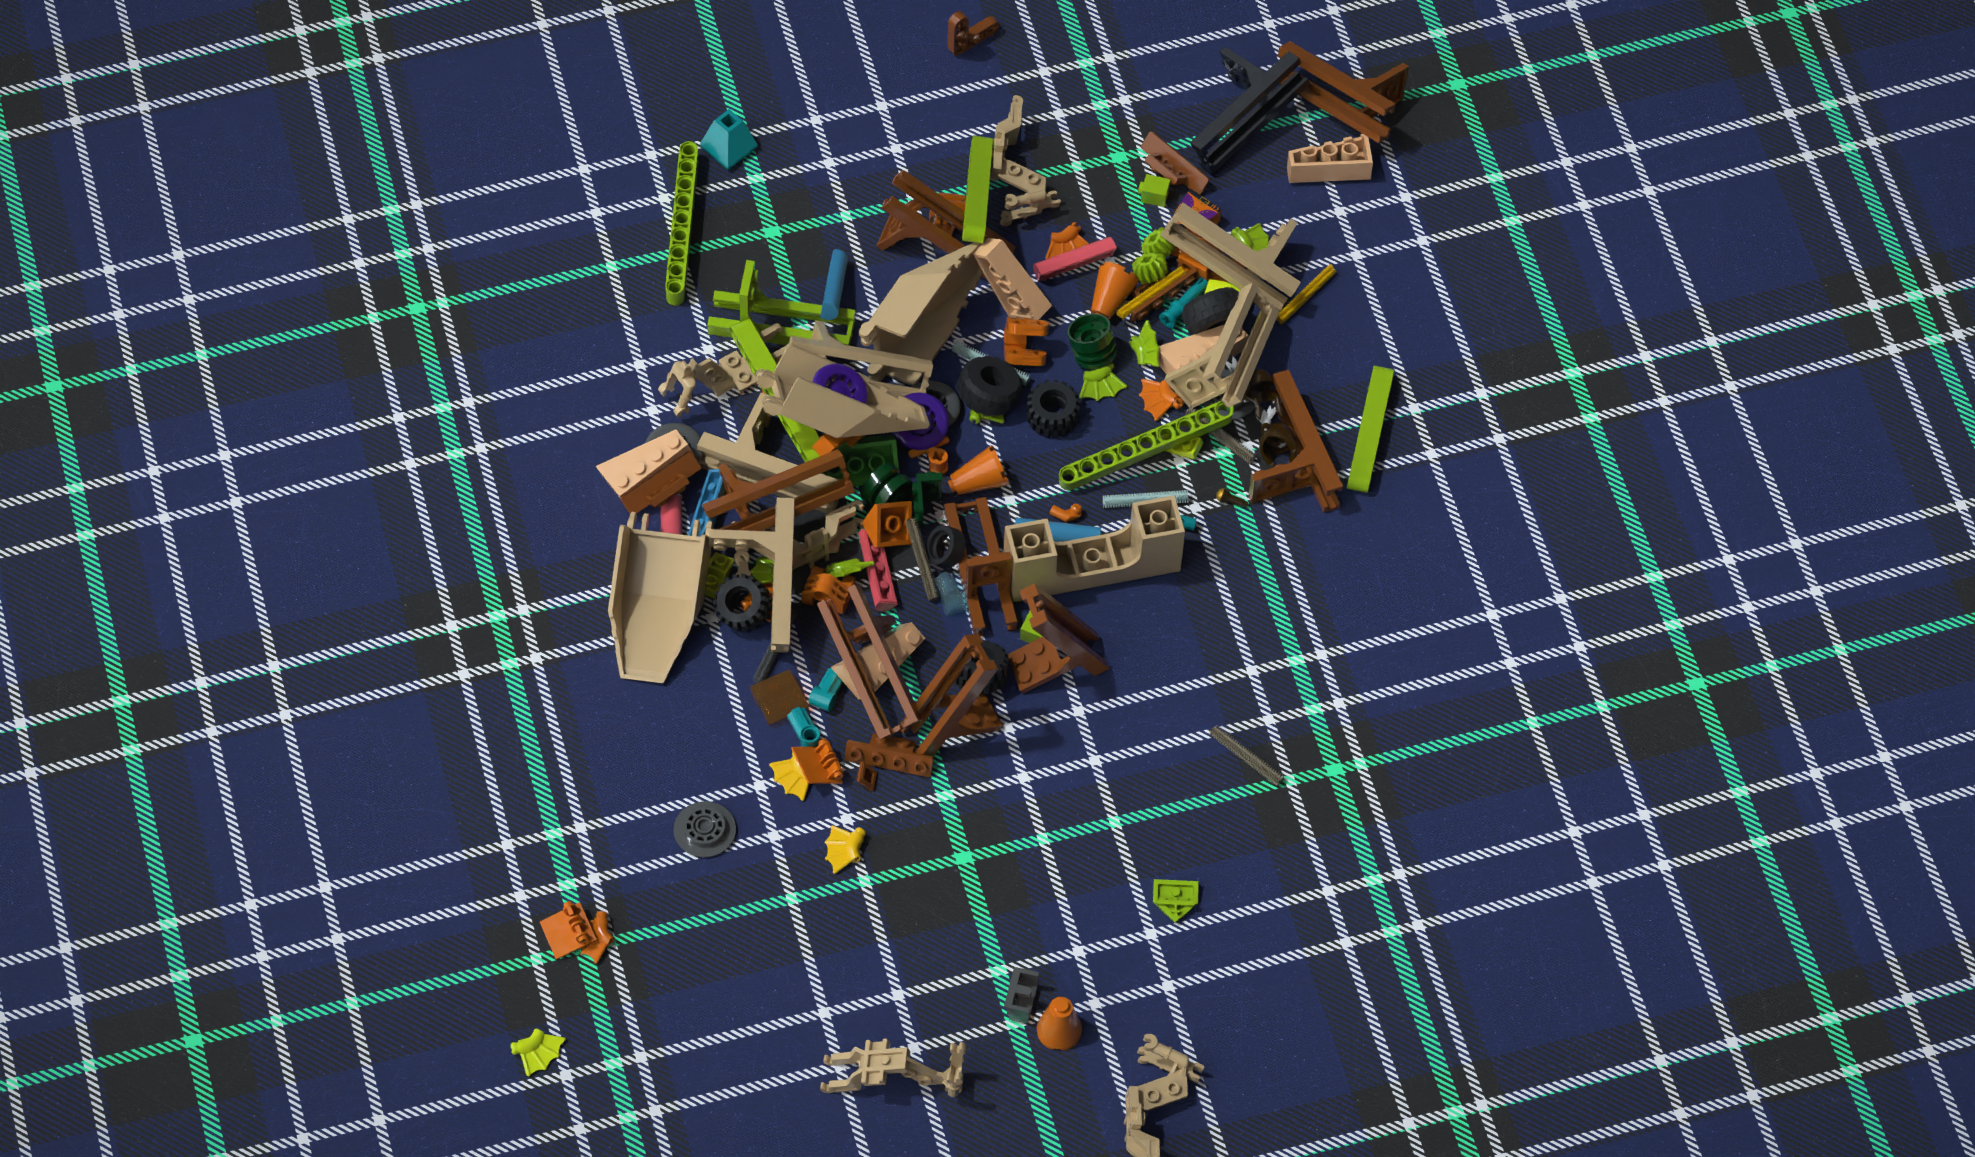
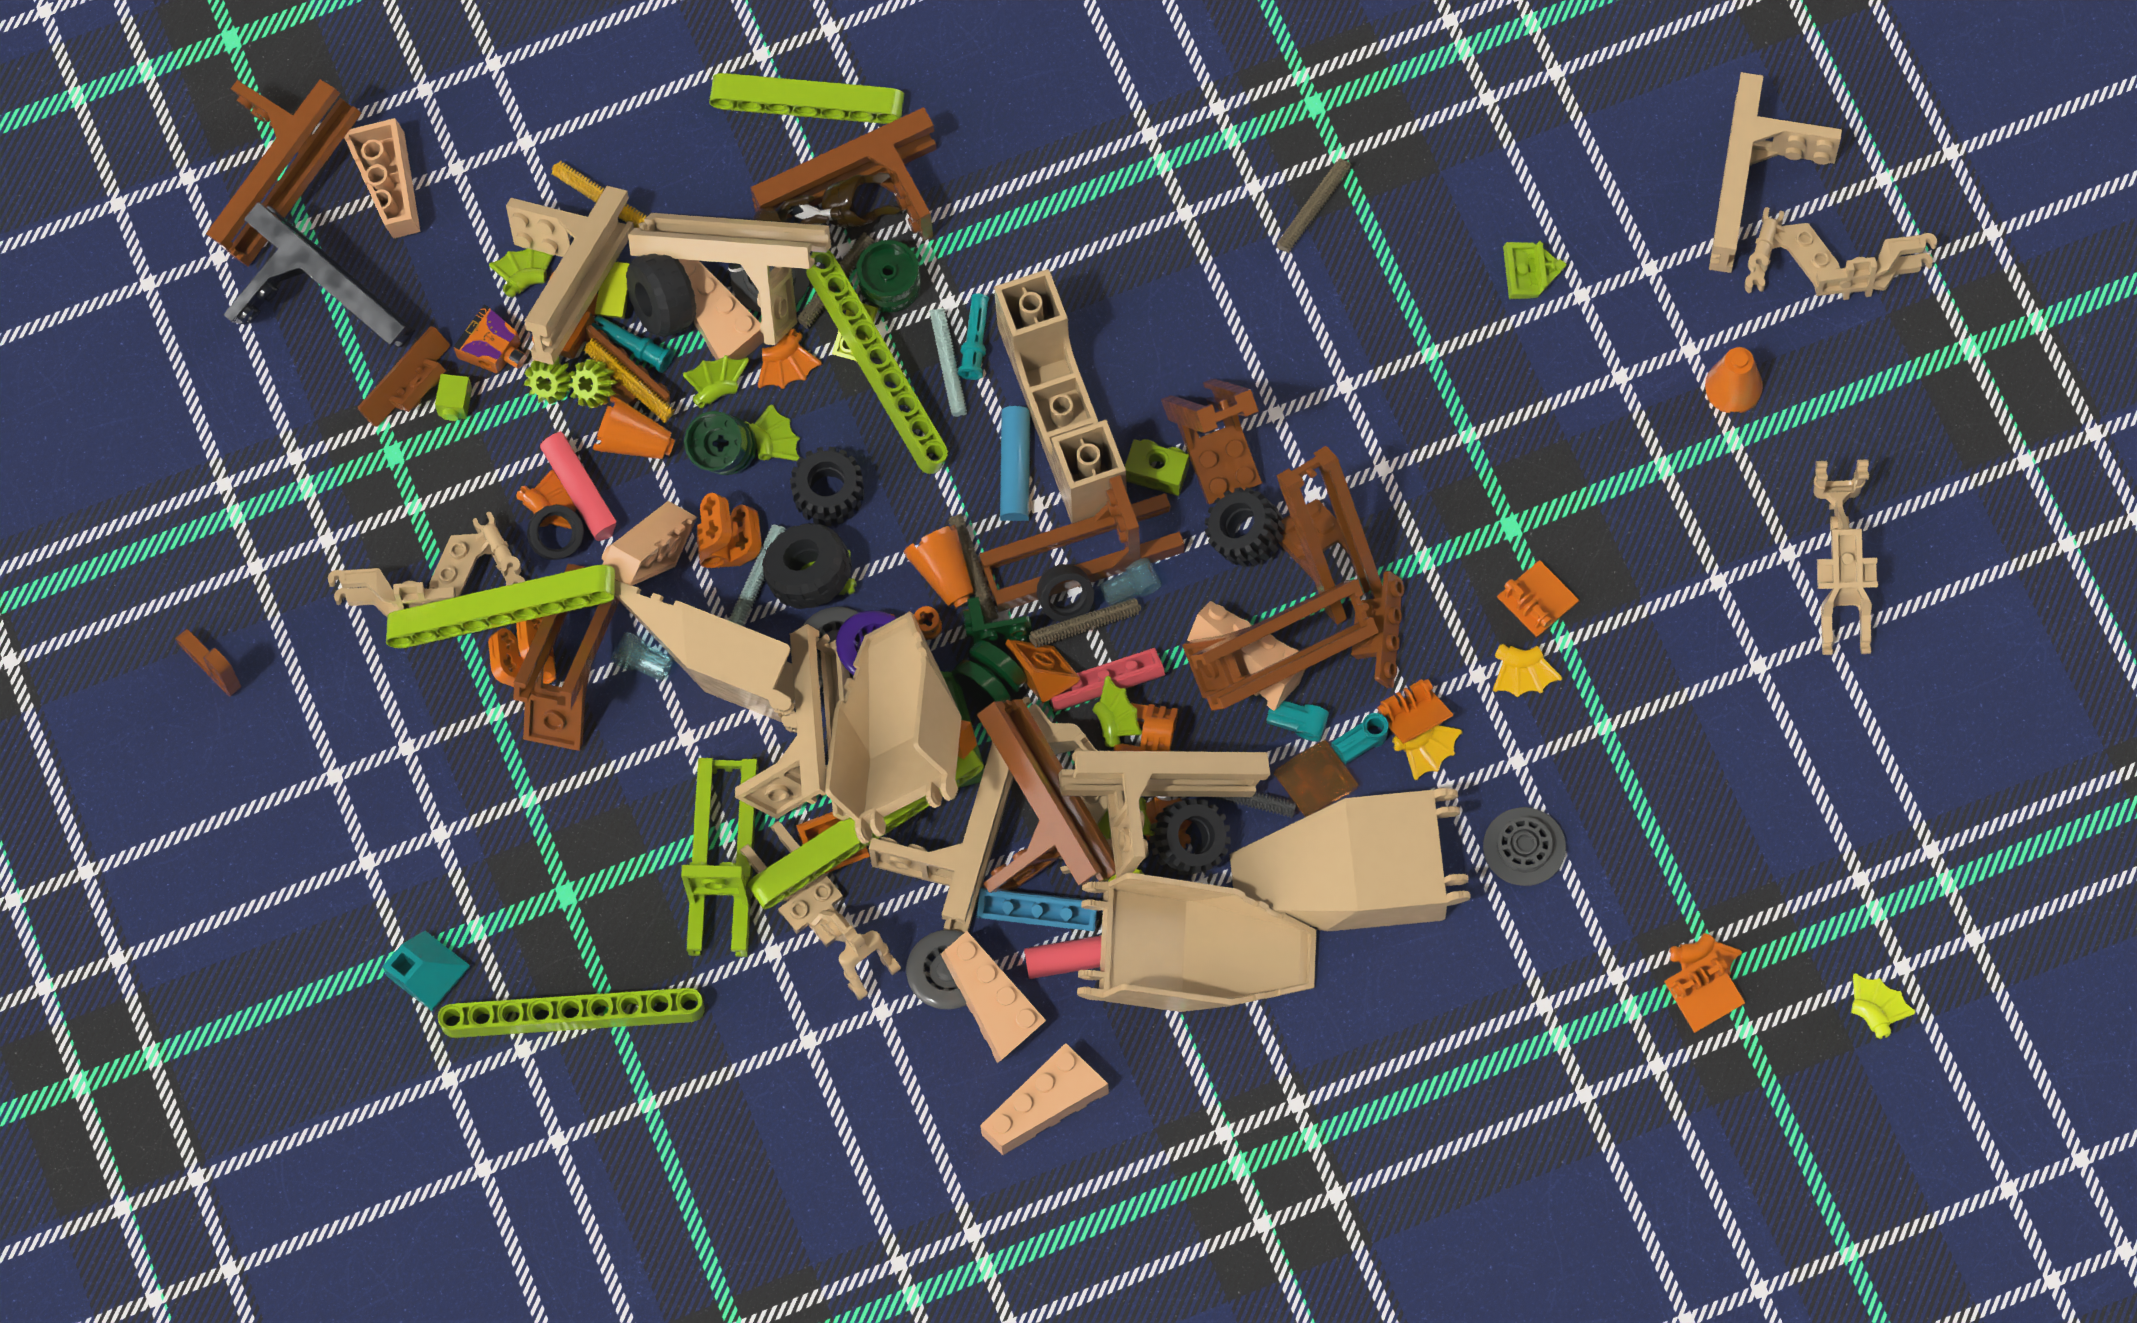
camera: 90 degrees left, 10 degrees up
dark orange bracket [620,451,701,514] -> none
dark purple wheel [812,363,868,404] -> none
dark azure brick [820,249,848,320] -> none
dark orange slope [856,762,877,791] -> none
dark grey window [1004,967,1039,1024] -> none
orange arm [1049,504,1082,522] -> none
dark brown piece [1216,488,1248,508] -> none
none -> black tyre [527,504,584,560]
none -> dark green wheel [857,240,921,313]
none -> dark tan axle [949,513,999,624]
none -> light nougat wedge [980,1043,1109,1155]
none -> tan windscreen [1230,788,1471,932]
none -> orange hinge [1497,560,1579,638]
none -> tan piece [1709,72,1842,273]

